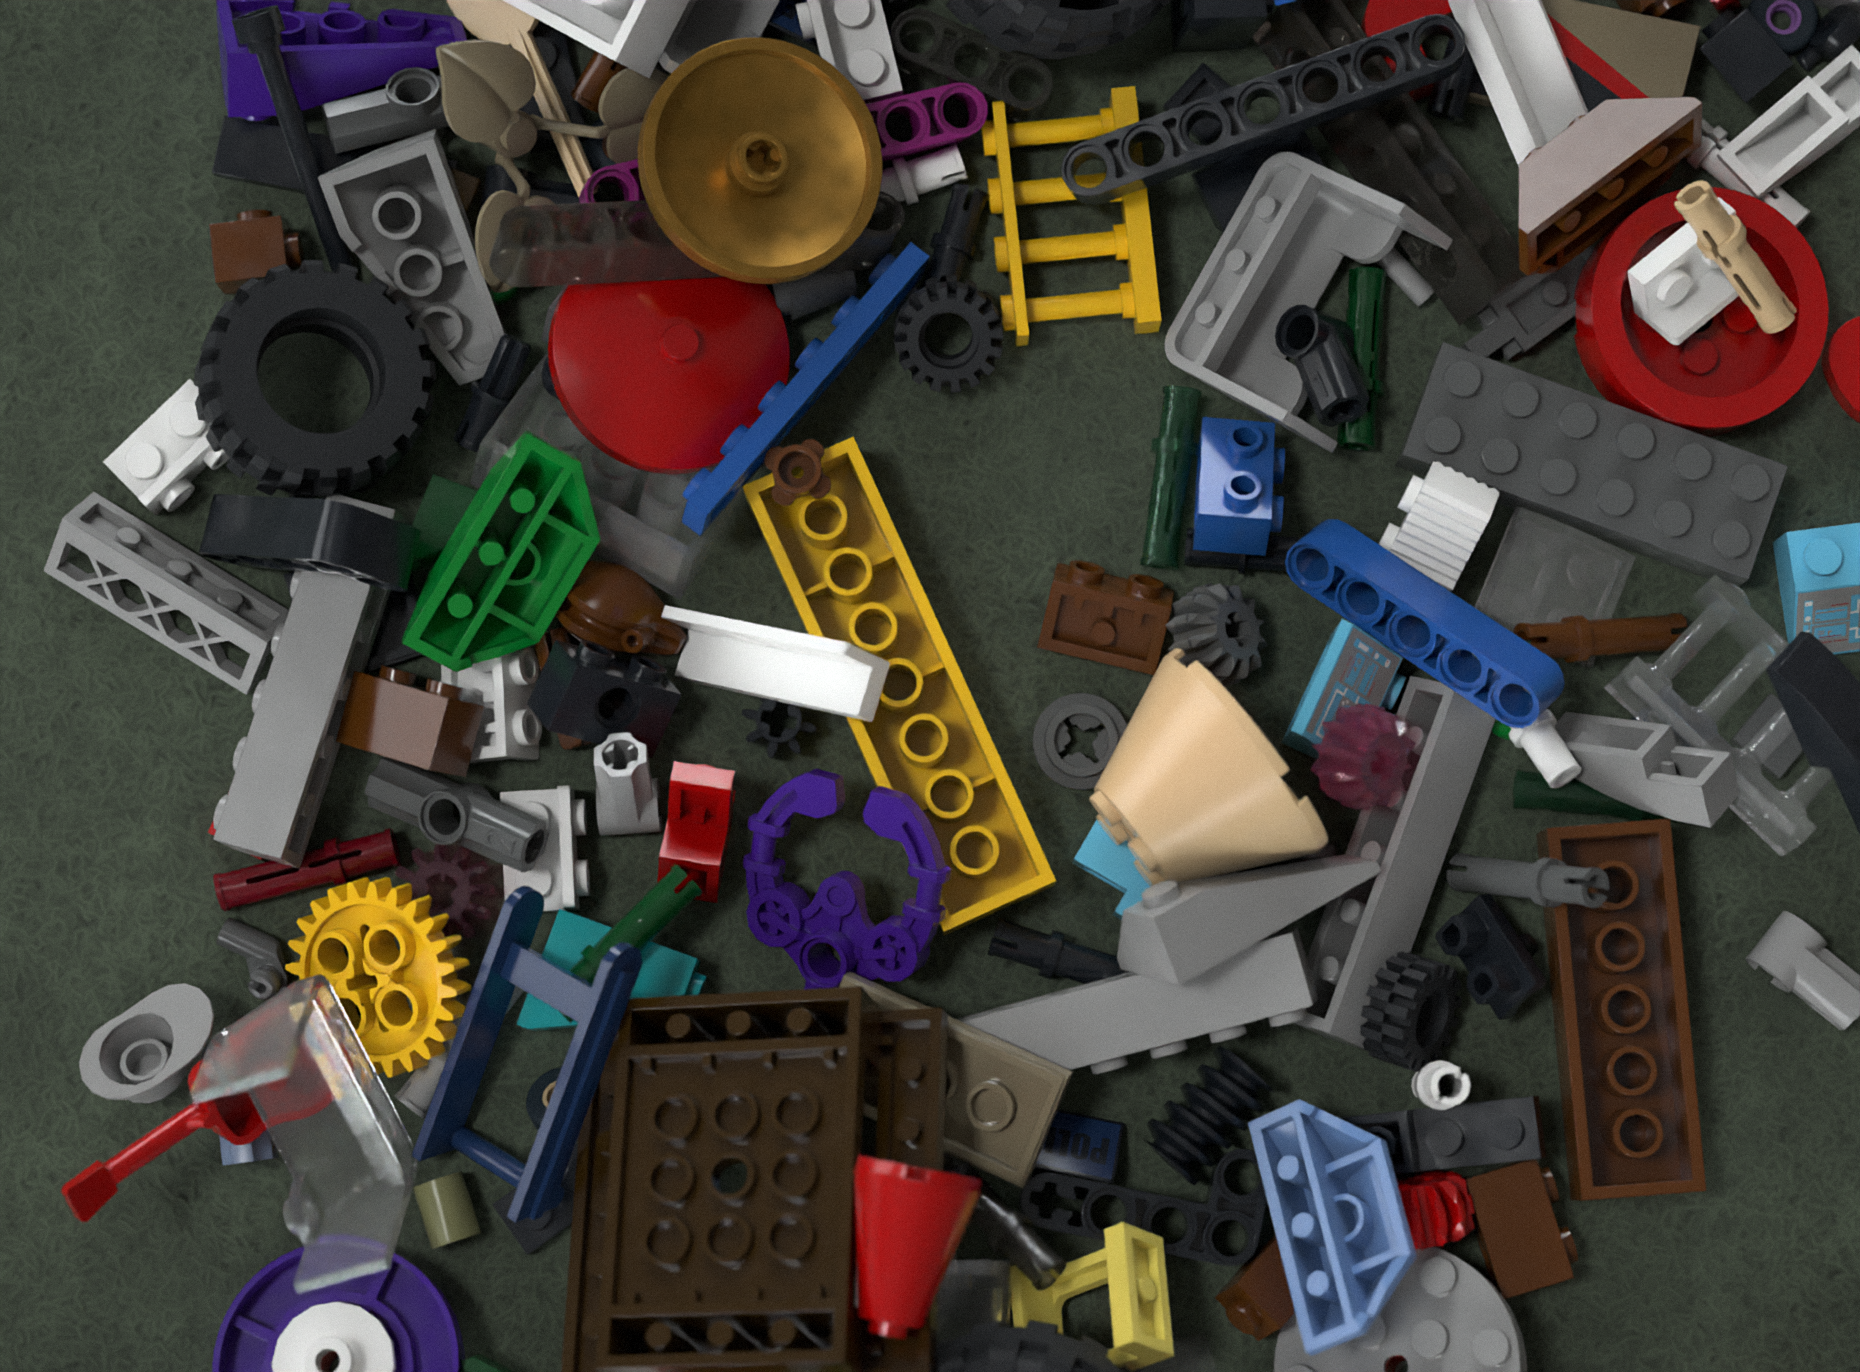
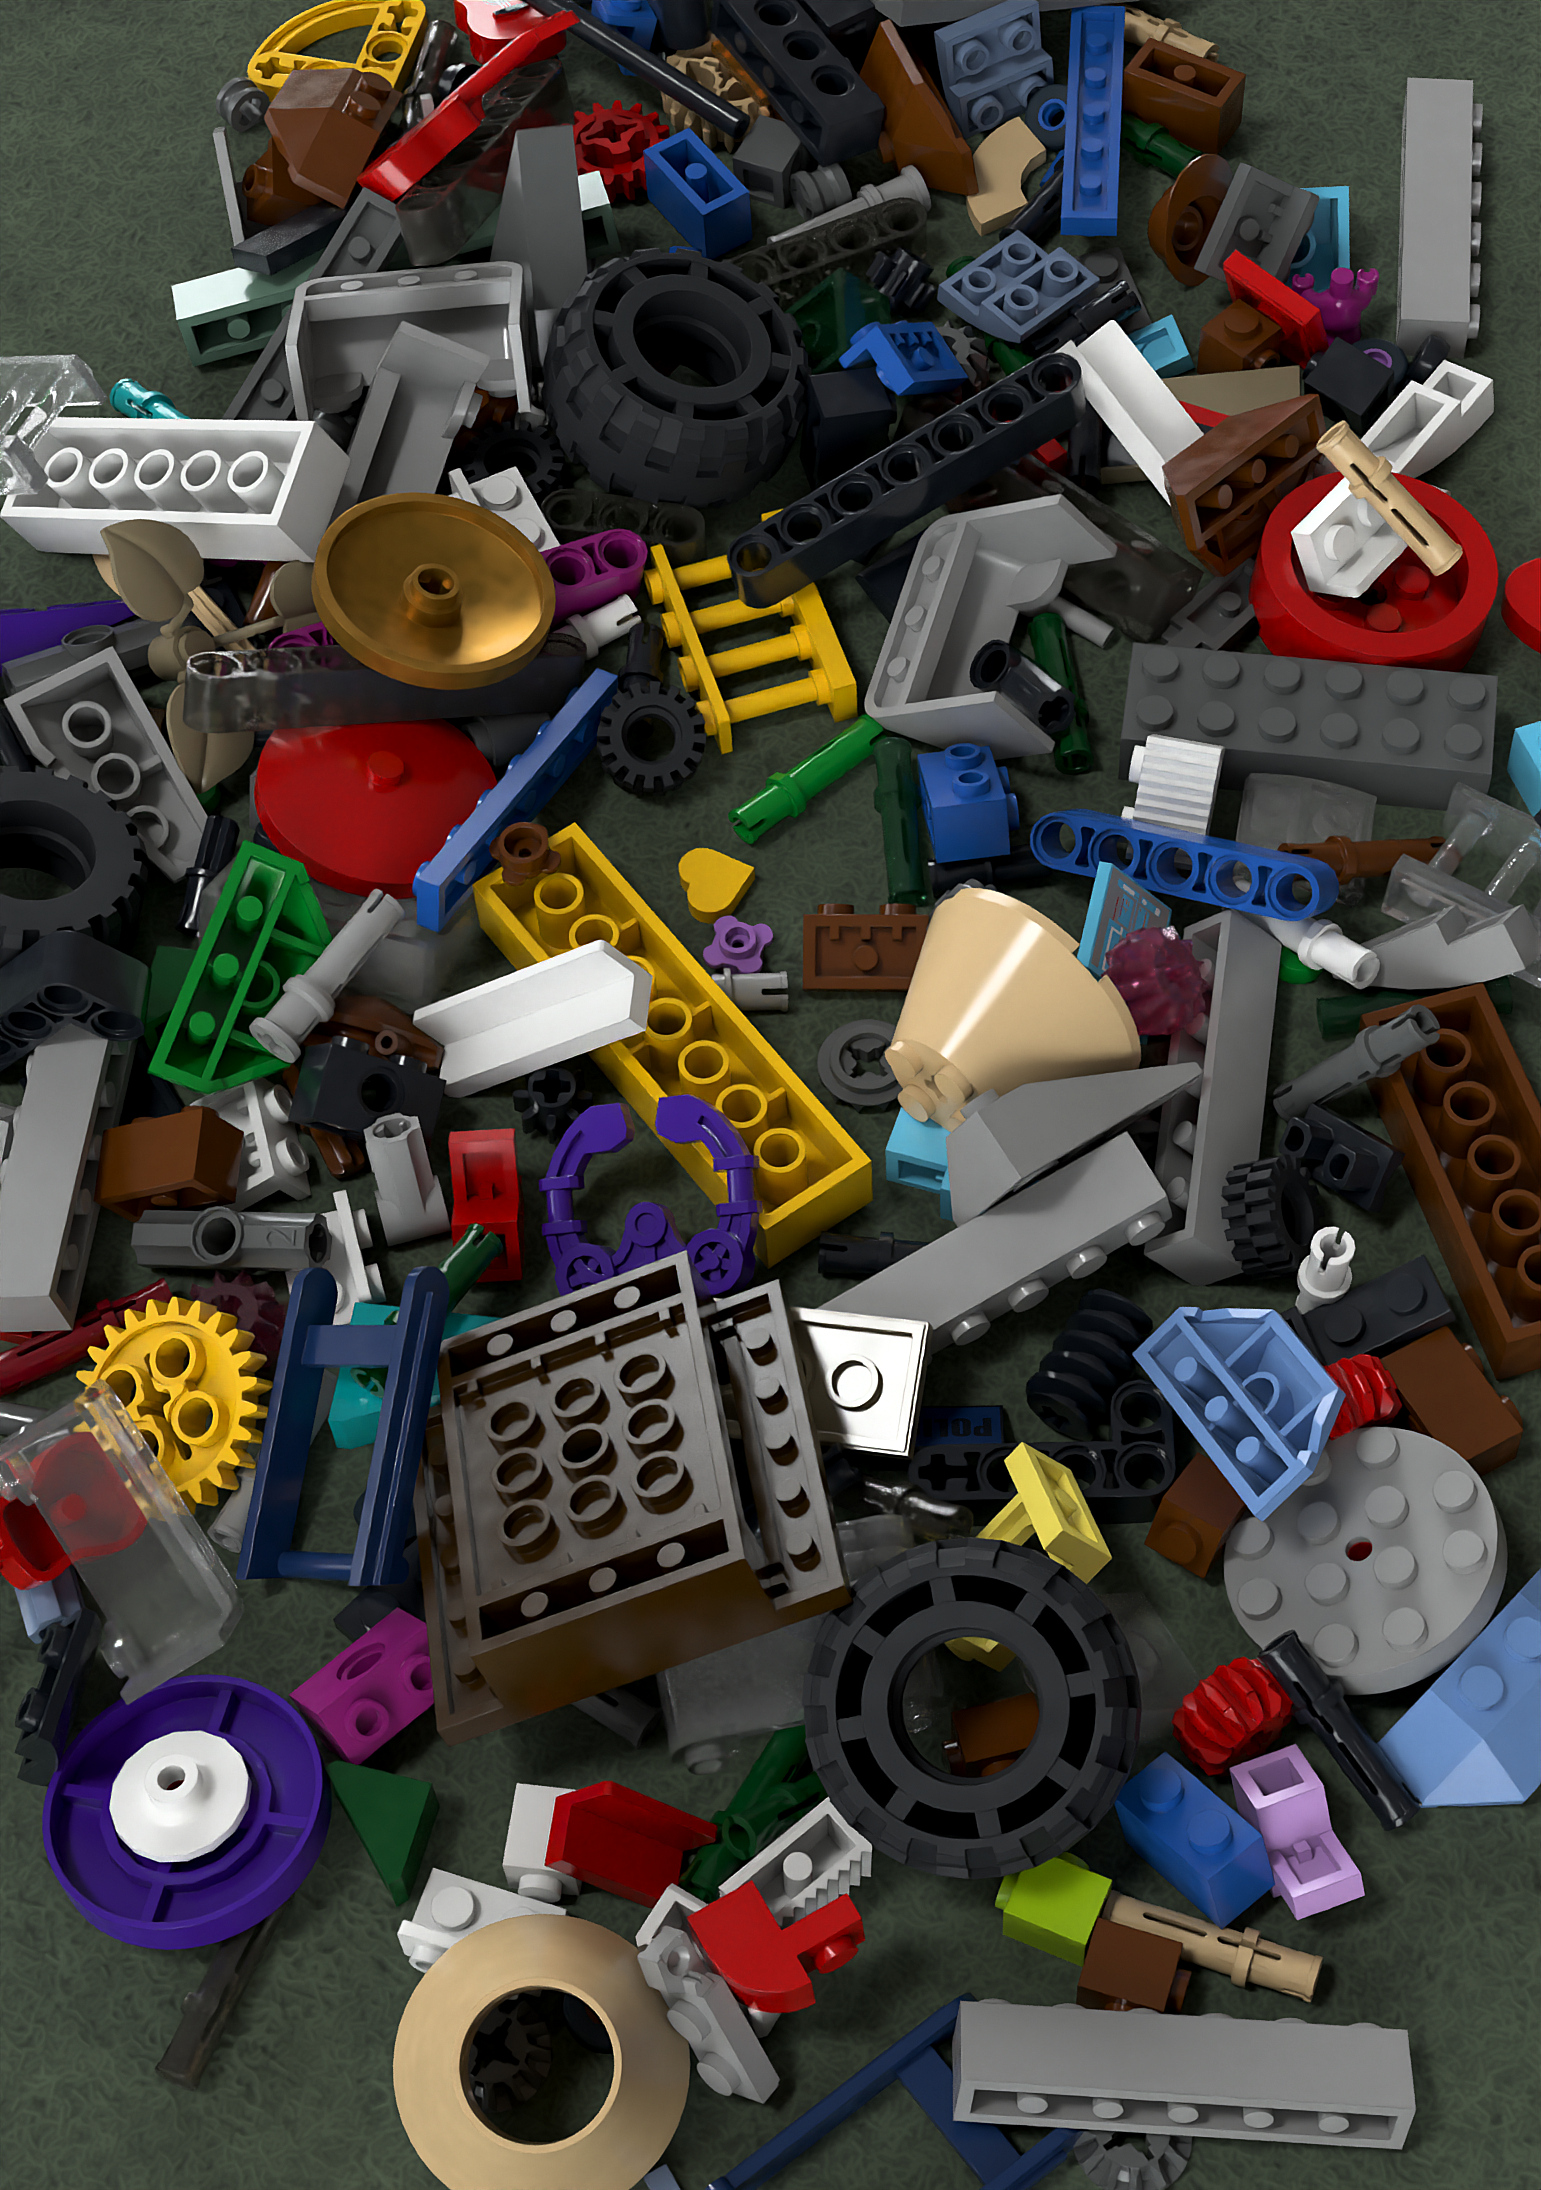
camera: 10 degrees left, 25 degrees down
olive piece [413,1171,482,1249] -> none
red cone [854,1156,982,1339] -> none
none -> black slope [14,1607,102,1786]
none -> light grey pin [249,889,405,1063]
none -> magenta brick [289,1607,434,1765]
none -> yellow tile [678,848,755,924]
none -> medium lavender plate [703,916,773,974]
none -> light grey pin [711,968,788,1012]
none -> green pin [728,714,887,844]

